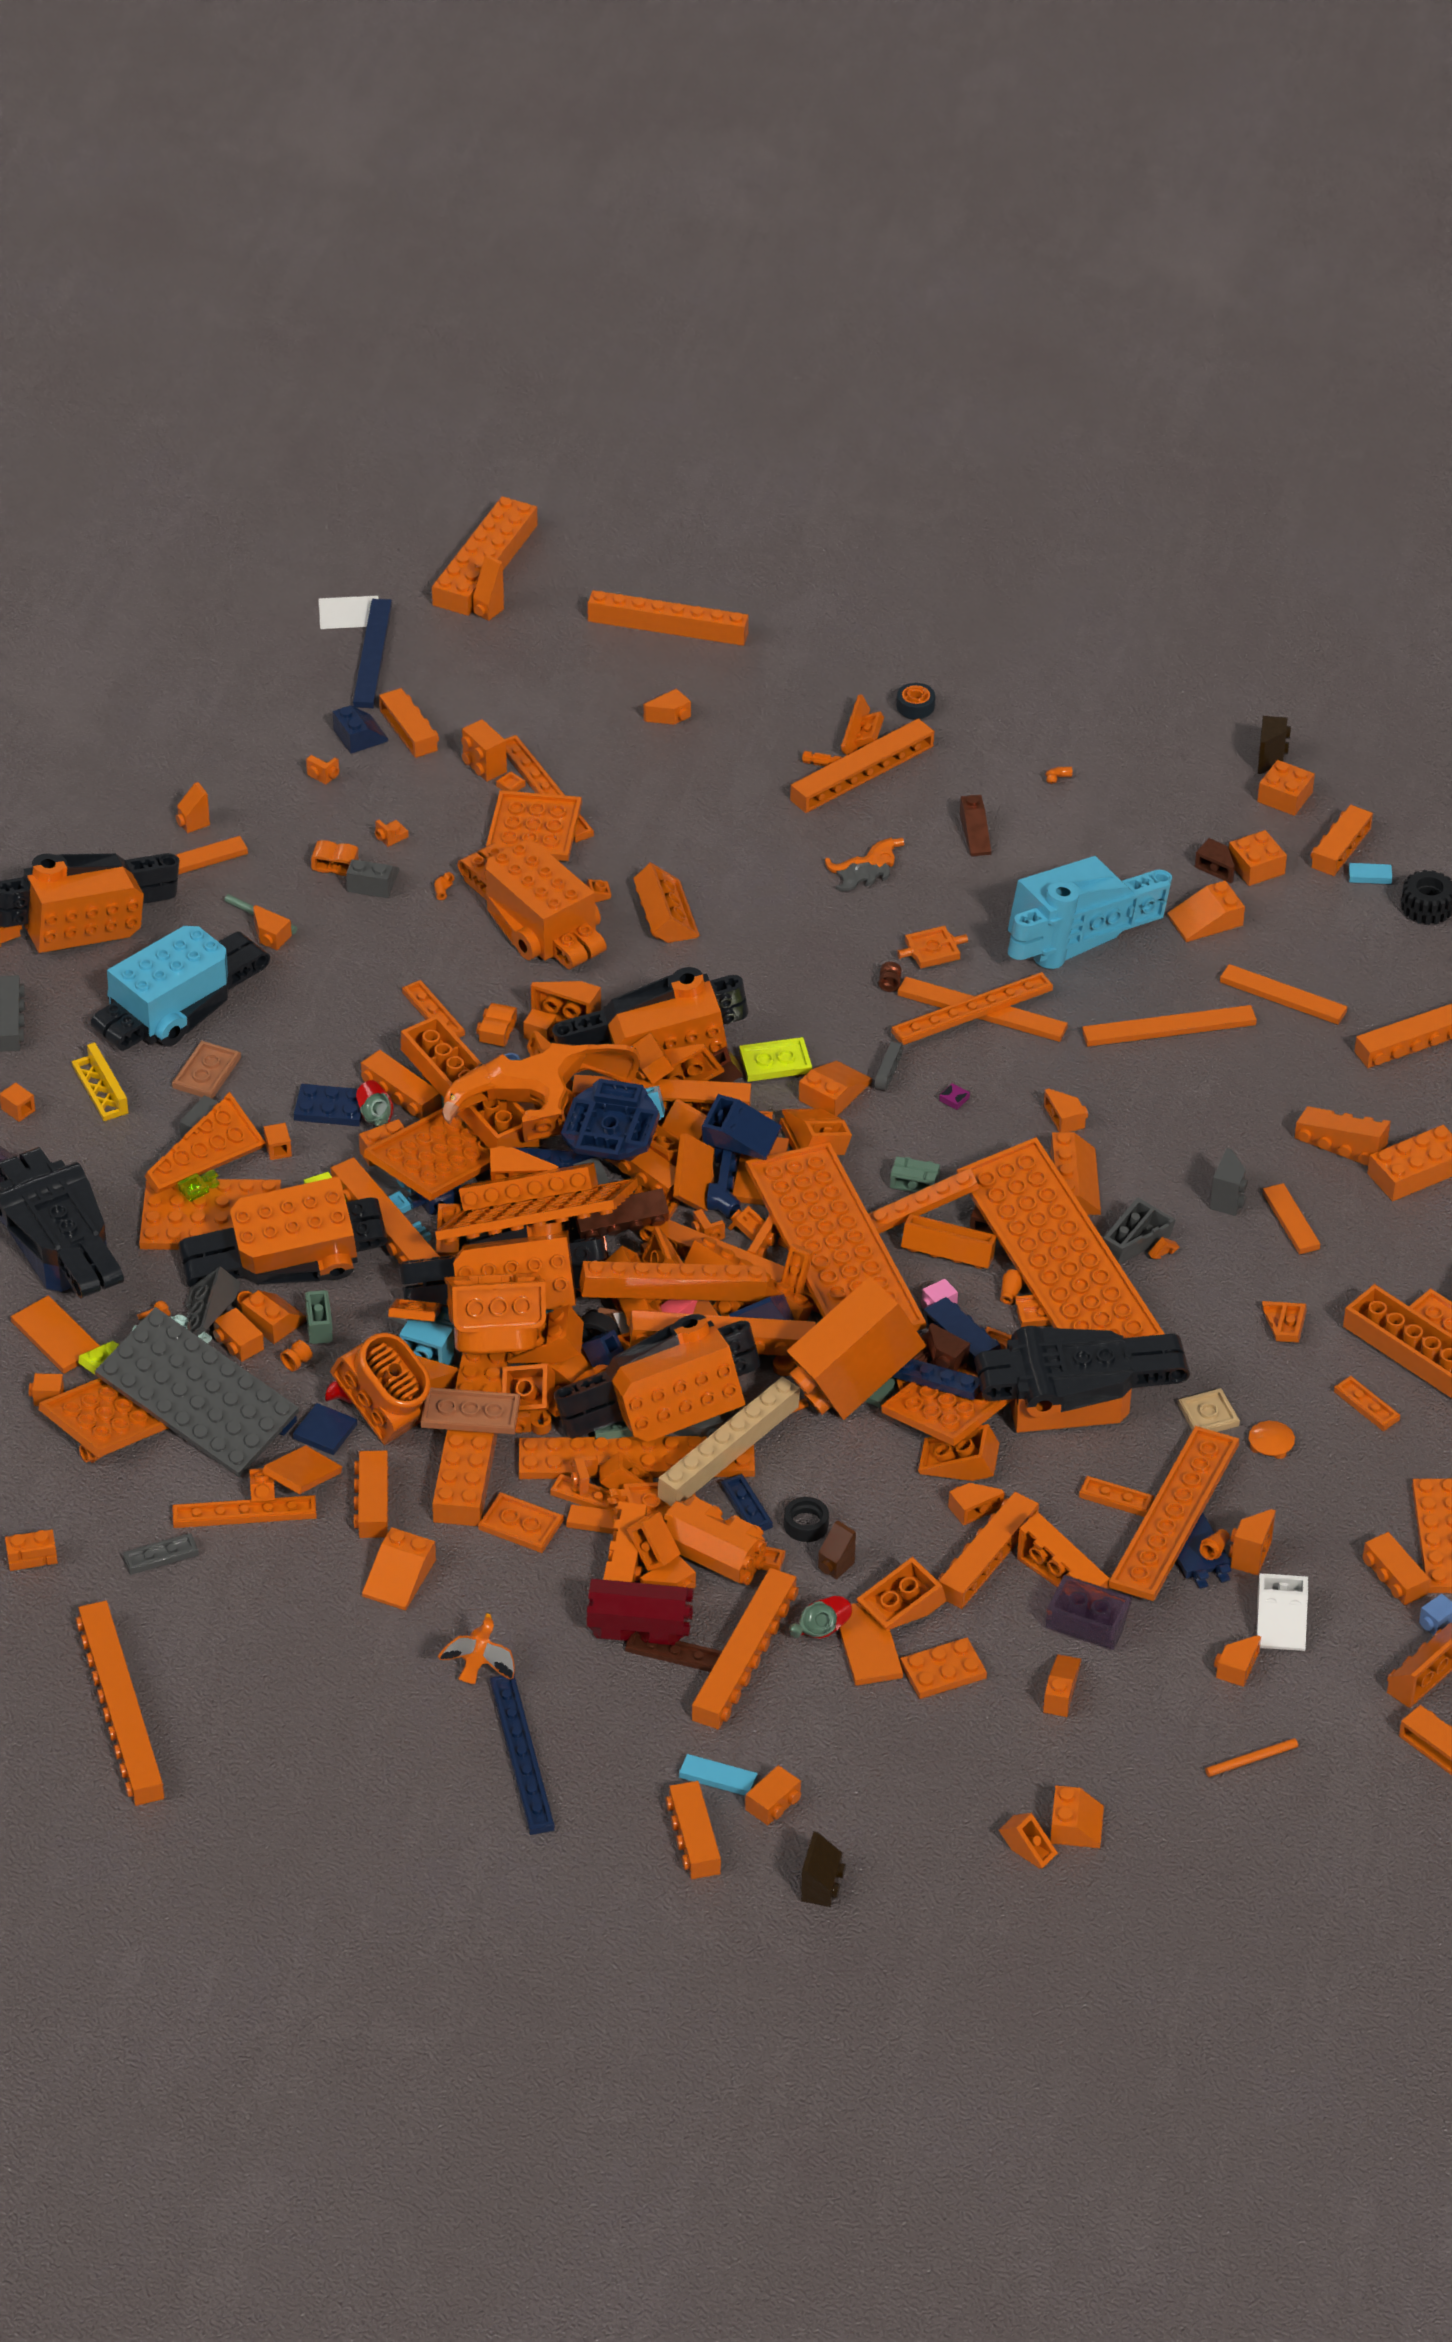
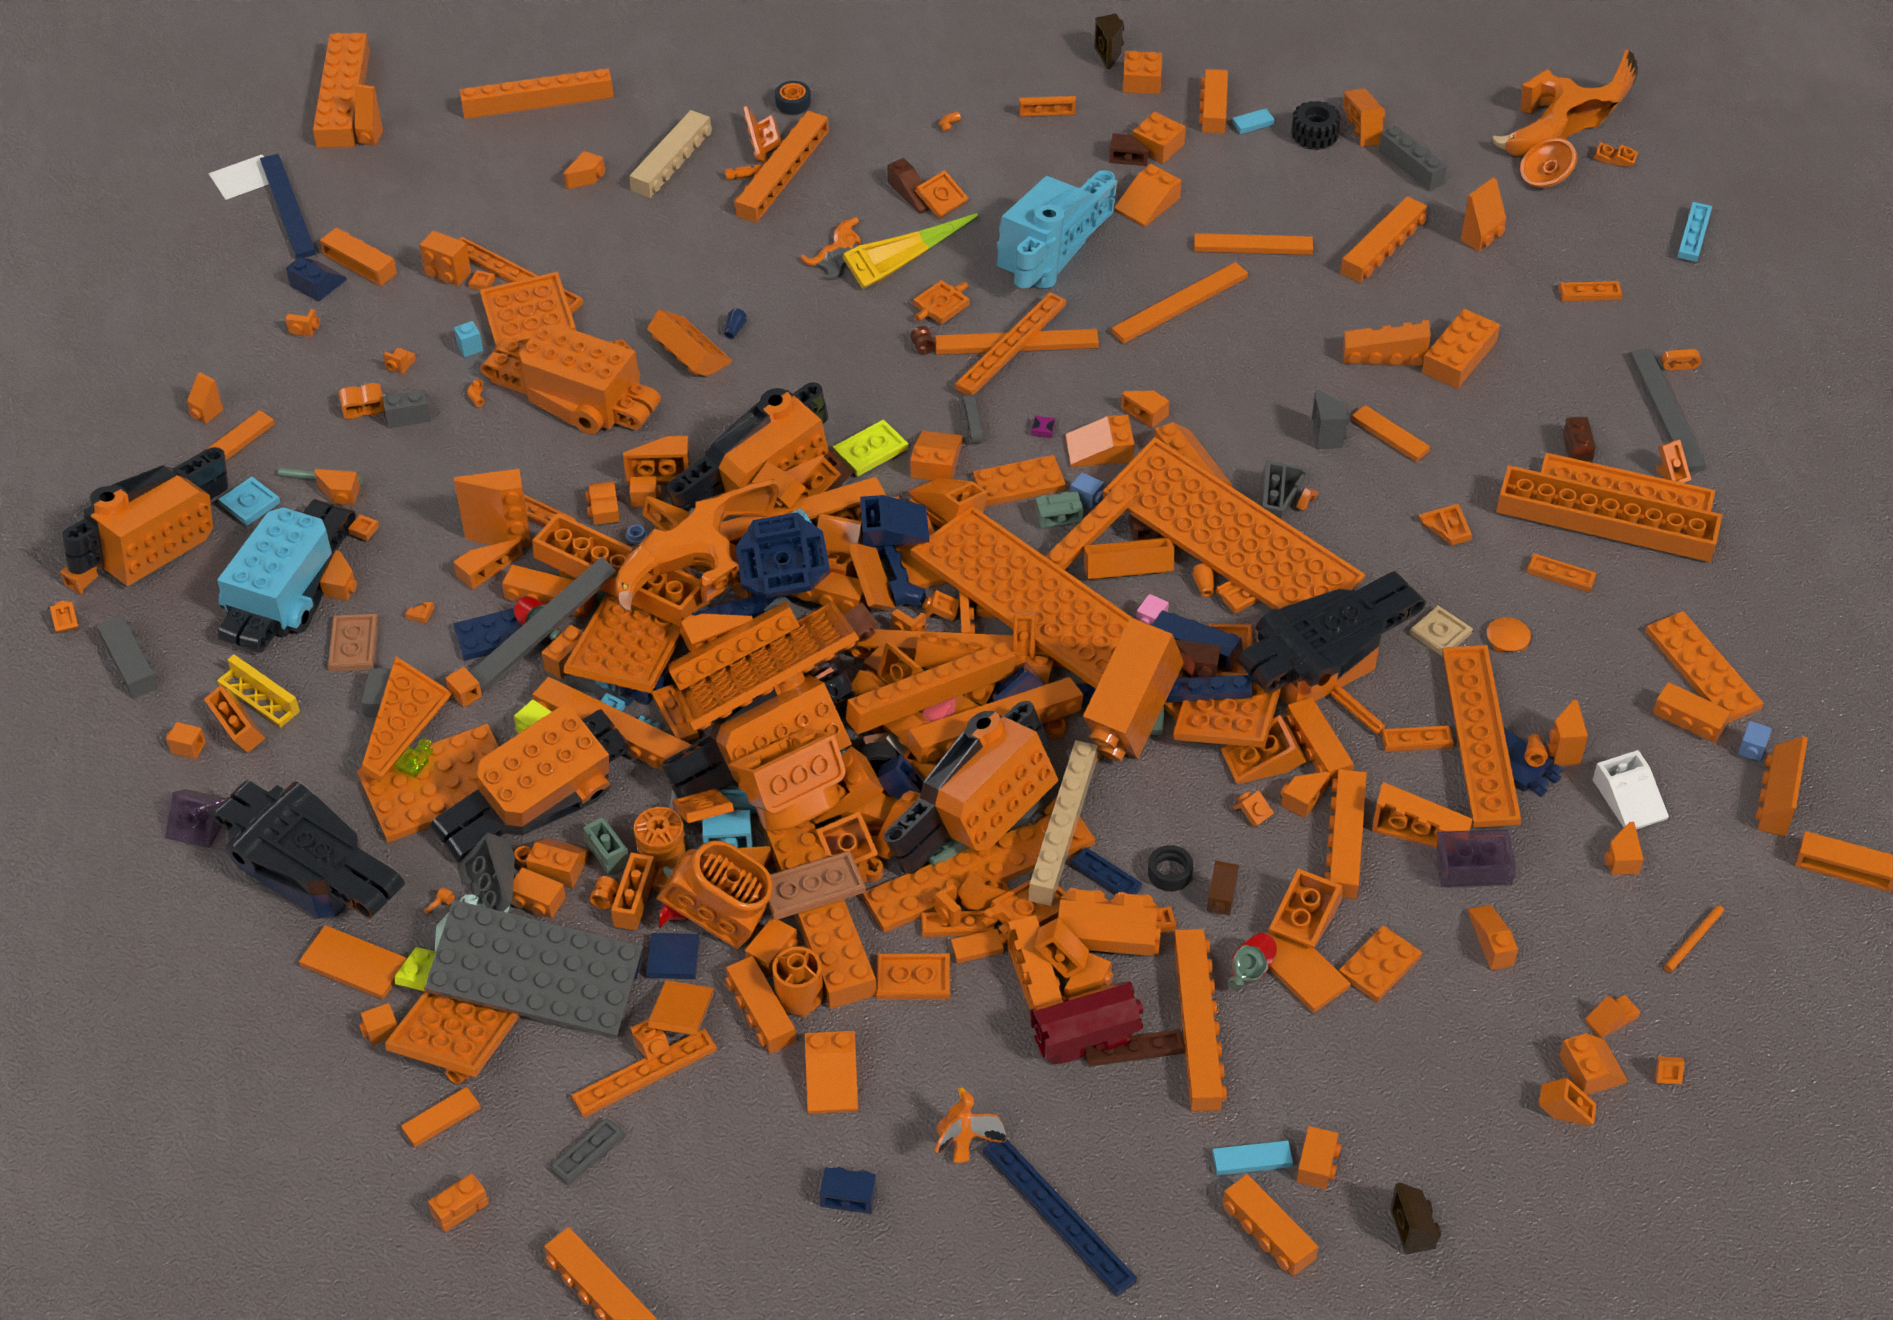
camera: 25 degrees left, 5 degrees up
none -> orange brick [204,685,265,753]
none -> medium azure plate [218,476,281,526]
none -> orange slope [320,550,357,601]
none -> orange plate [348,514,379,541]
none -> orange tile [401,1087,481,1148]
none -> orange tile [405,602,435,623]
none -> orange slope [453,539,523,590]
none -> medium azure brick [454,321,483,358]
none -> orange slope [454,469,532,548]
none -> dark grey tile [470,556,618,692]
none -> orange brick [611,853,656,931]
none -> tan brick [629,110,712,198]
none -> orange wheel [634,807,686,870]
none -> dark blue cone [723,308,747,339]
none -> orange brick [745,917,798,977]
none -> orange cylinder [773,947,823,1017]
none -> dark blue brick [819,1167,877,1214]
none -> yellow plate [842,213,978,289]
none -> orange tile [915,170,969,219]
none -> orange plate [973,455,1066,507]
none -> orange tile [1019,96,1076,117]
none -> orange slope [1065,415,1134,467]
none -> medium blue brick [1070,472,1104,510]
none -> orange bracket [1233,790,1274,827]
none -> orange brick [1284,697,1354,785]
none -> orange axle [1331,686,1385,734]
none -> orange slope [1585,995,1641,1039]
none -> orange tile [1655,1056,1685,1084]

